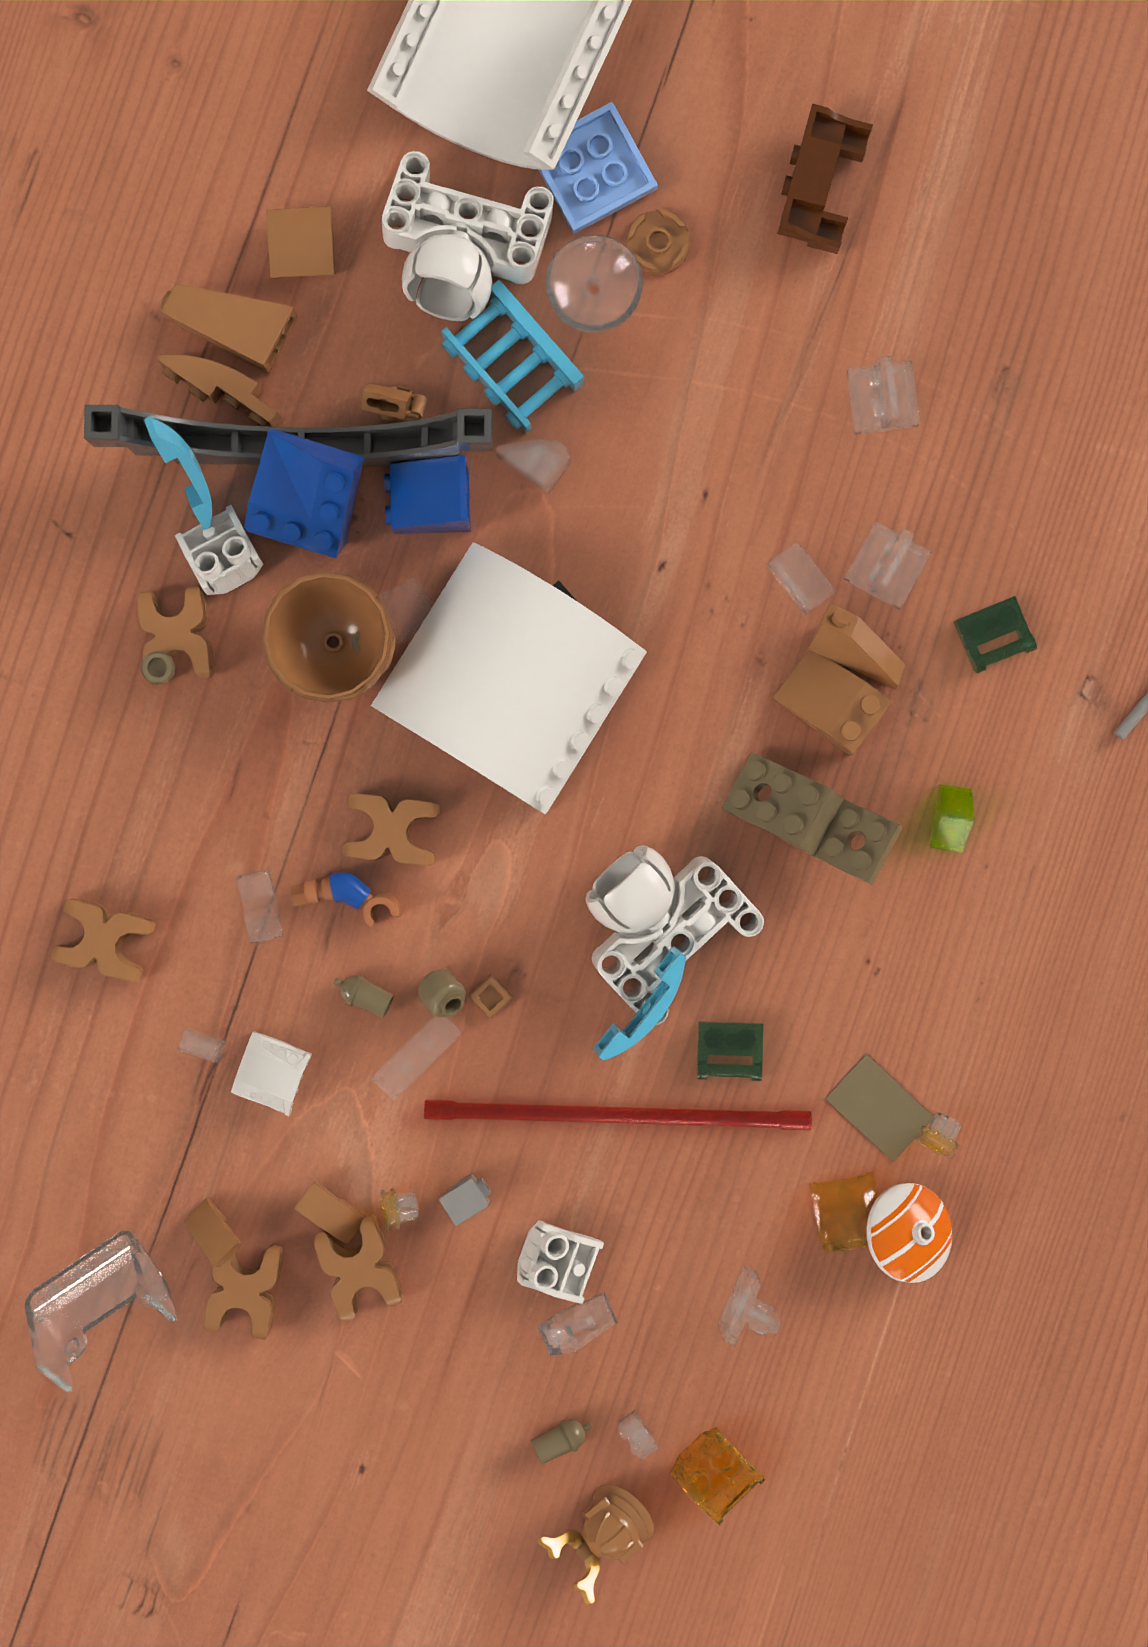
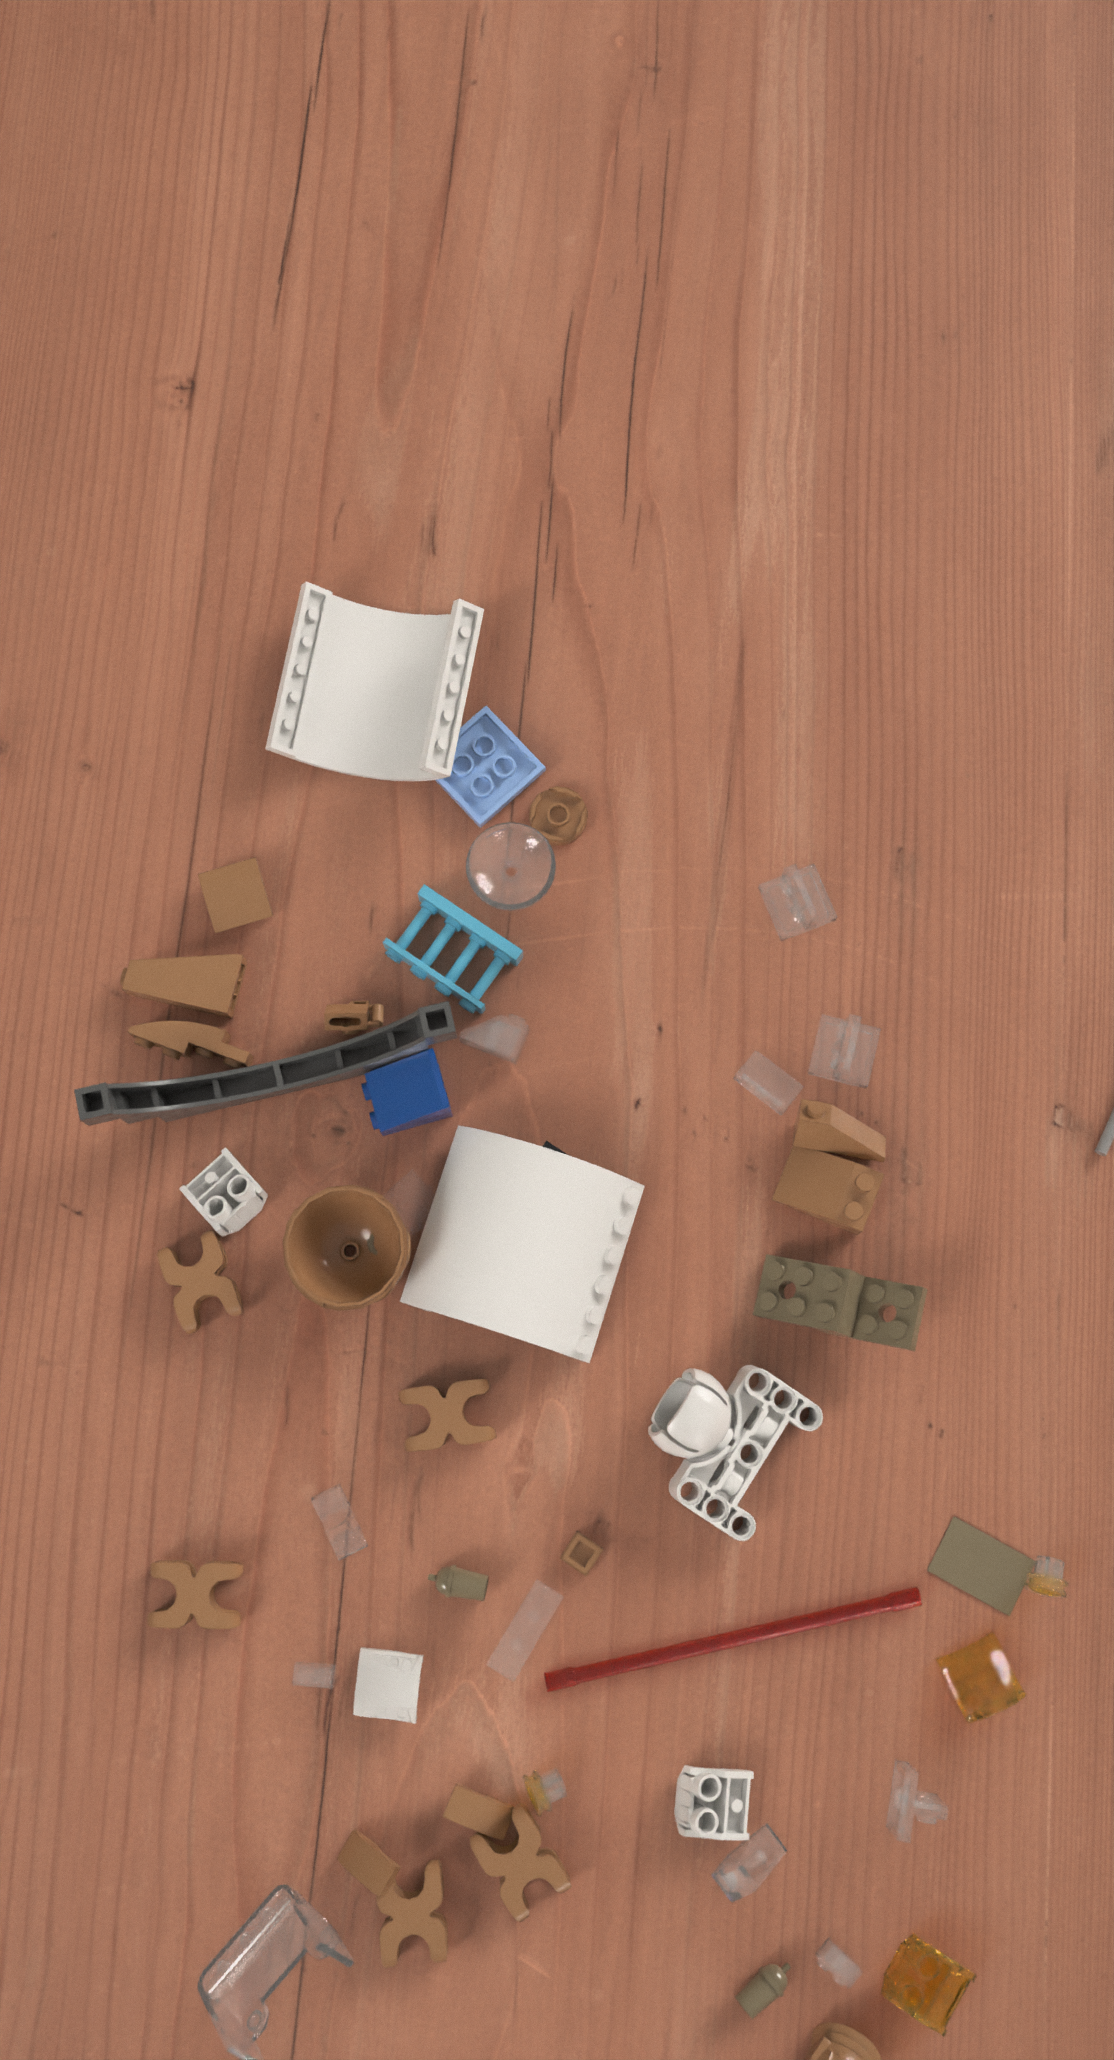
camera: 15 degrees left, 10 degrees down
dark tan tile [141,651,176,684] -> none
medium azure slope [144,417,212,530] -> none
blue slope [244,428,364,558] -> none
nougat piece [291,872,401,928] -> none
white beam [382,151,554,321] -> none
dark tan head [418,969,466,1018] -> none
light grey brick [439,1173,492,1226] -> none
medium azure slope [593,946,686,1061] -> none
clear green plate [696,1021,764,1081] -> none
reddish brown bracket [777,103,873,254] -> none
orange dish [867,1183,952,1283] -> none
clear neon green slope [930,784,974,852] -> none
clear green plate [954,596,1037,674] -> none

